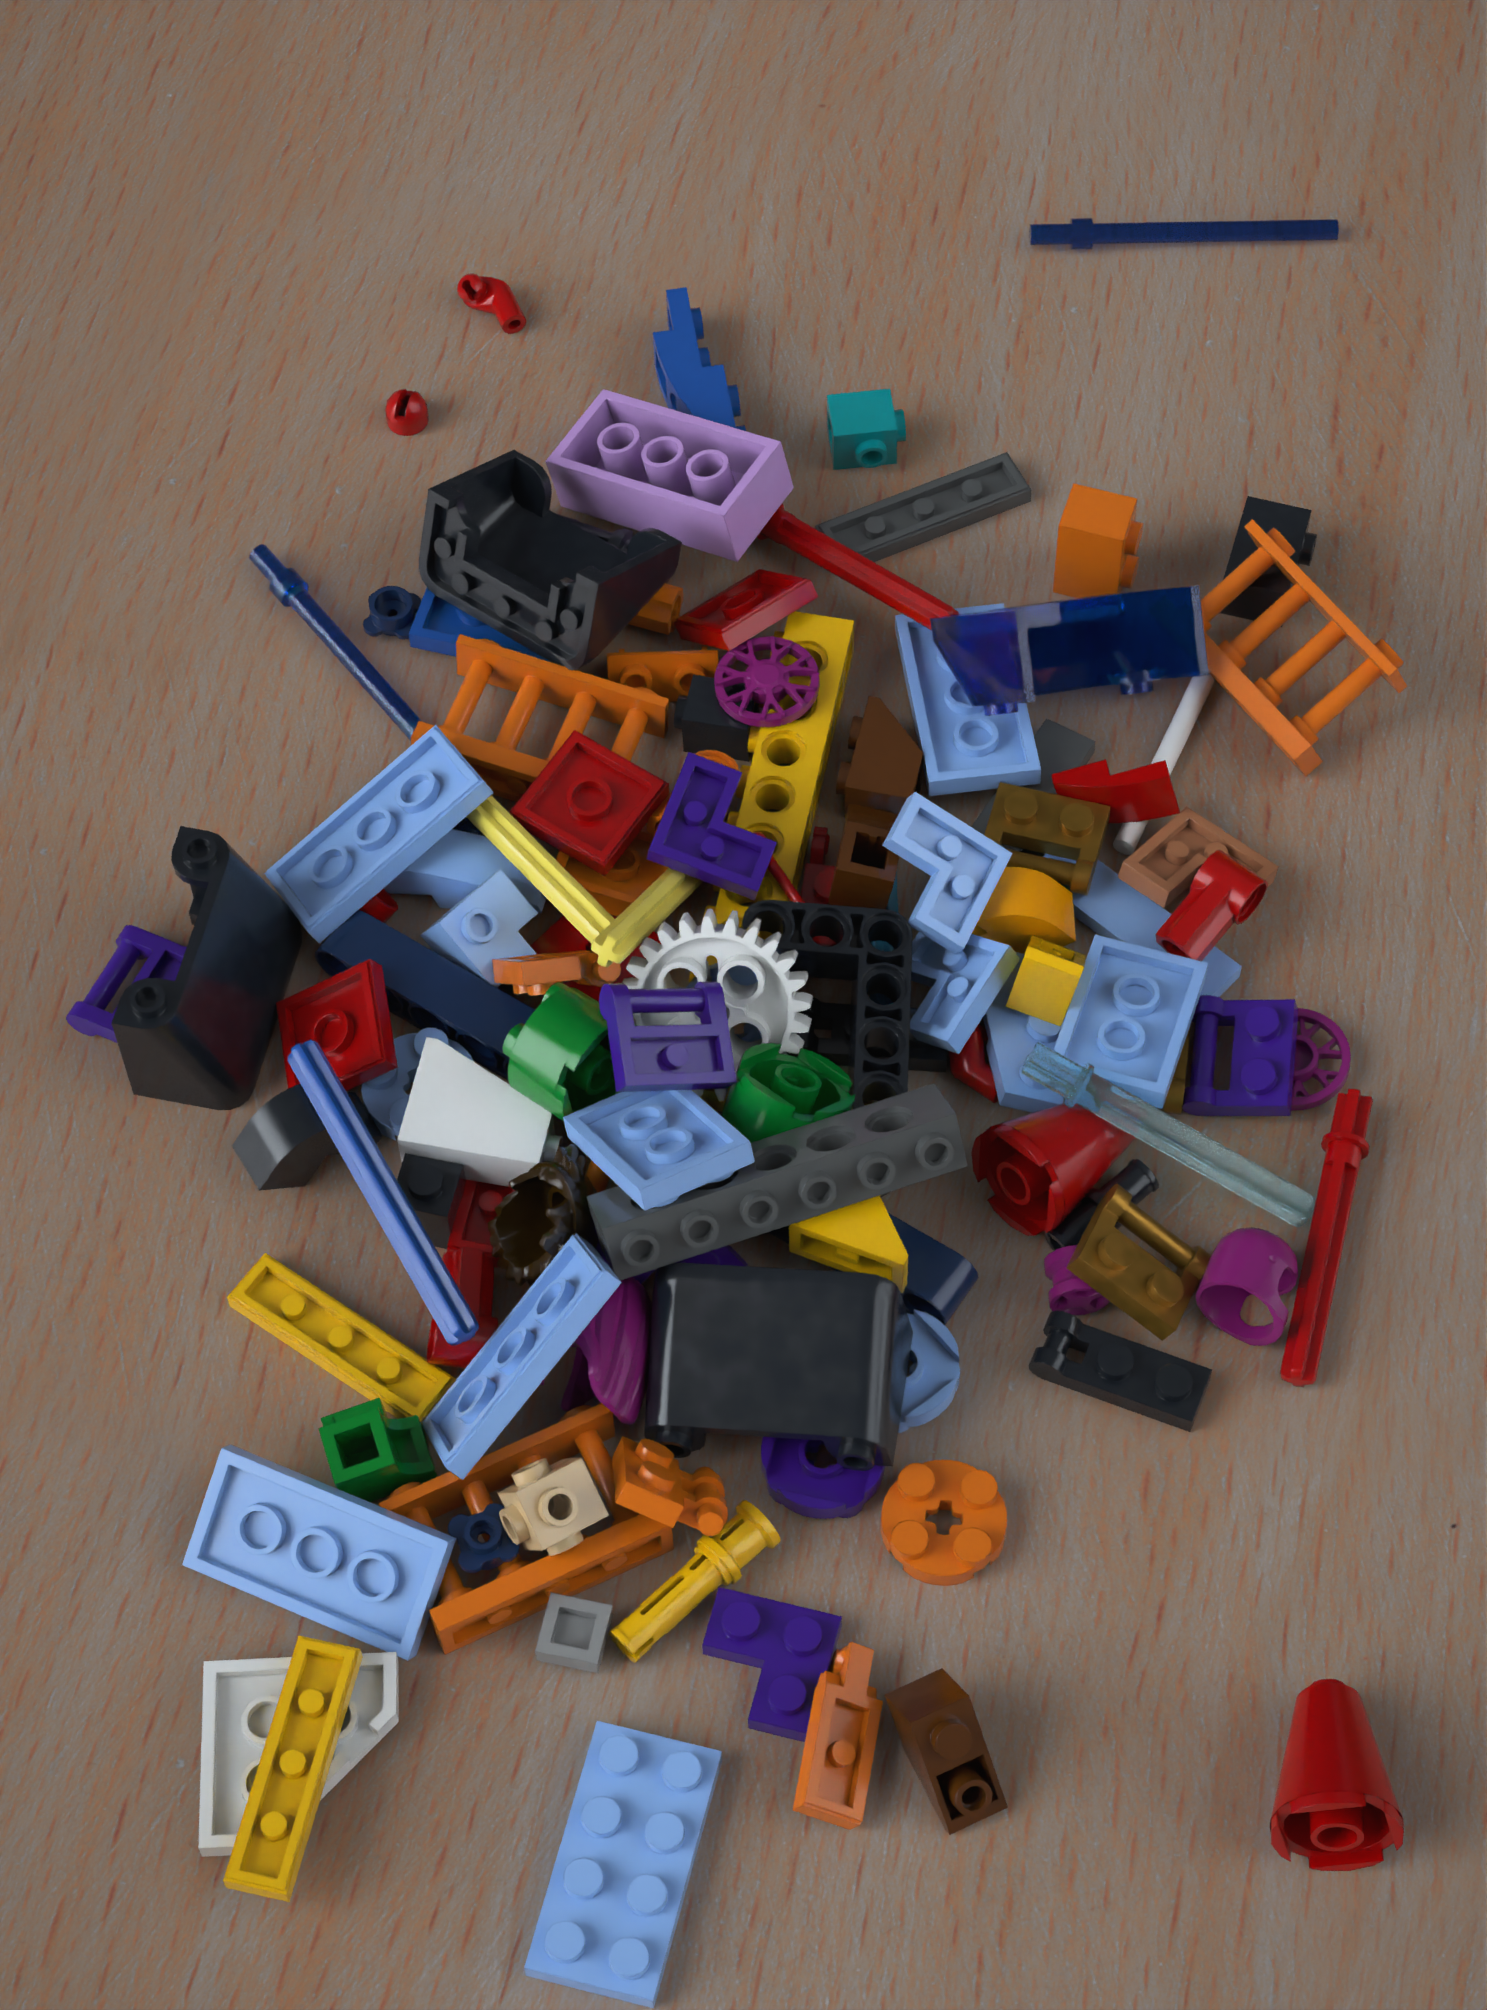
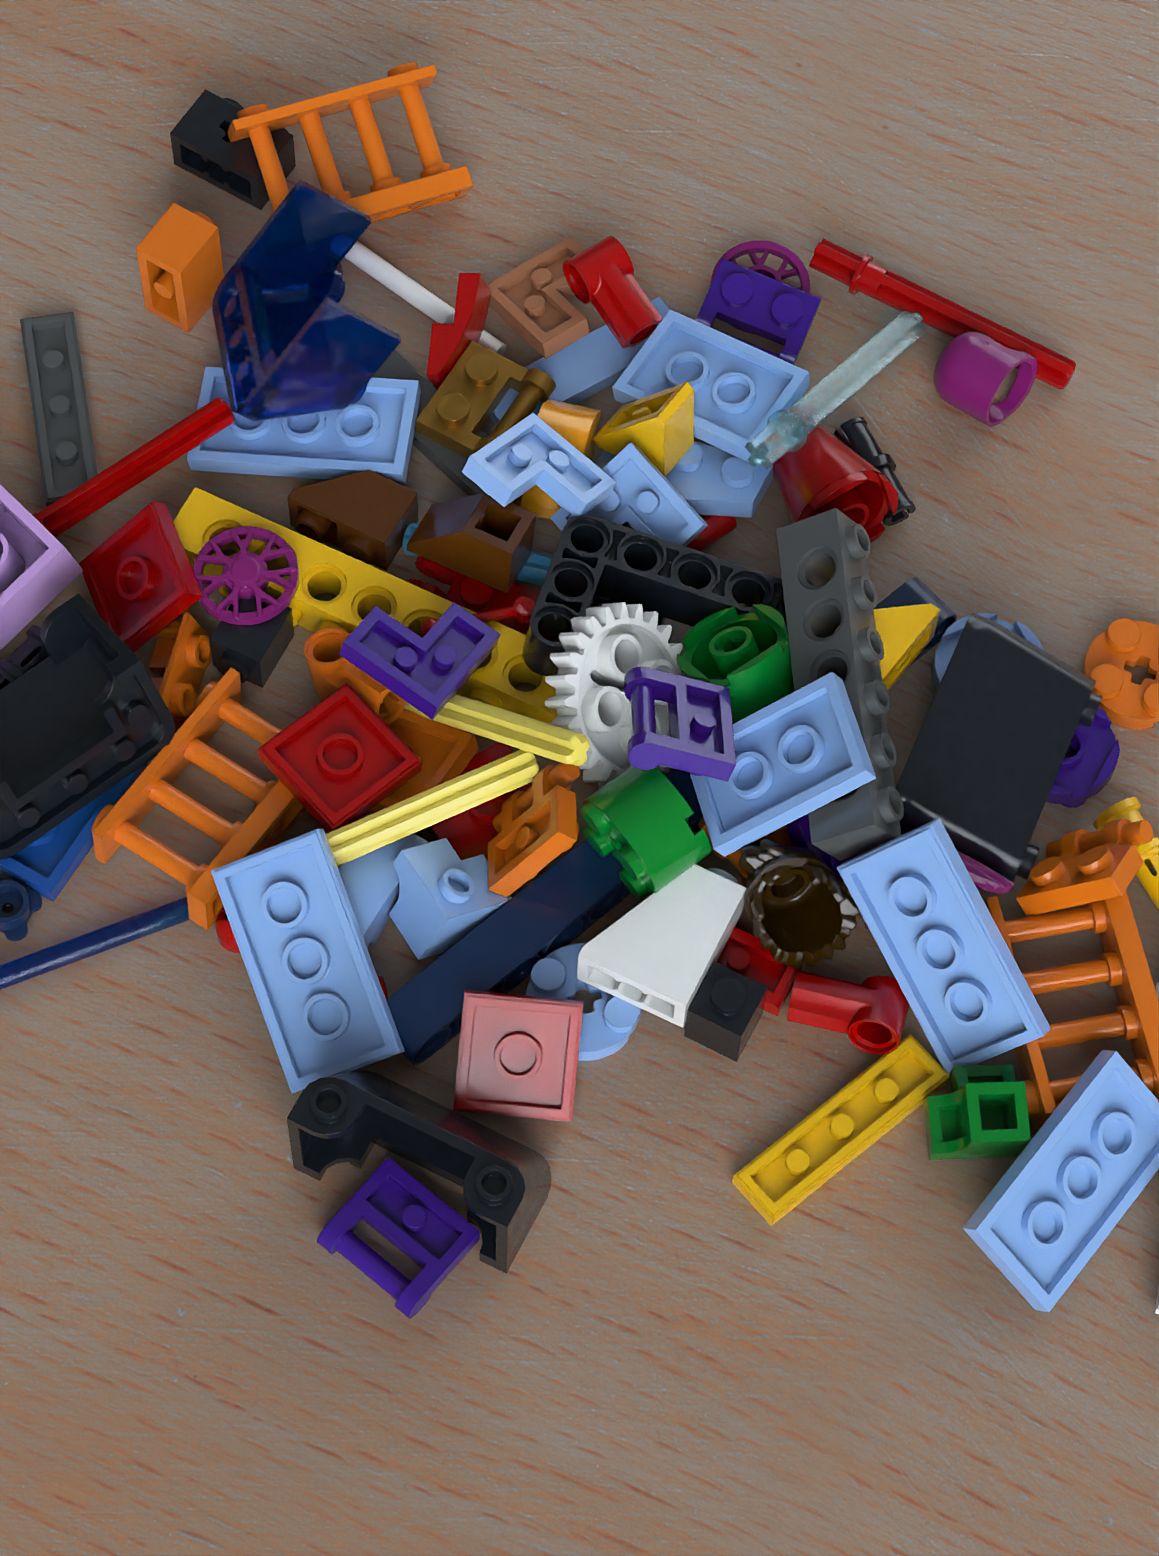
camera: 80 degrees left, 5 degrees up
black brick [232,1084,383,1191] -> none
axle [287,1040,479,1346] -> none
dark blue plate [448,1503,520,1573] -> none
tan brick [498,1458,609,1556] -> none
black plate [1029,1311,1212,1432] -> none
magenta wheel [1044,1245,1109,1316] -> none
pearl gold plate [1066,1184,1211,1341] -> none

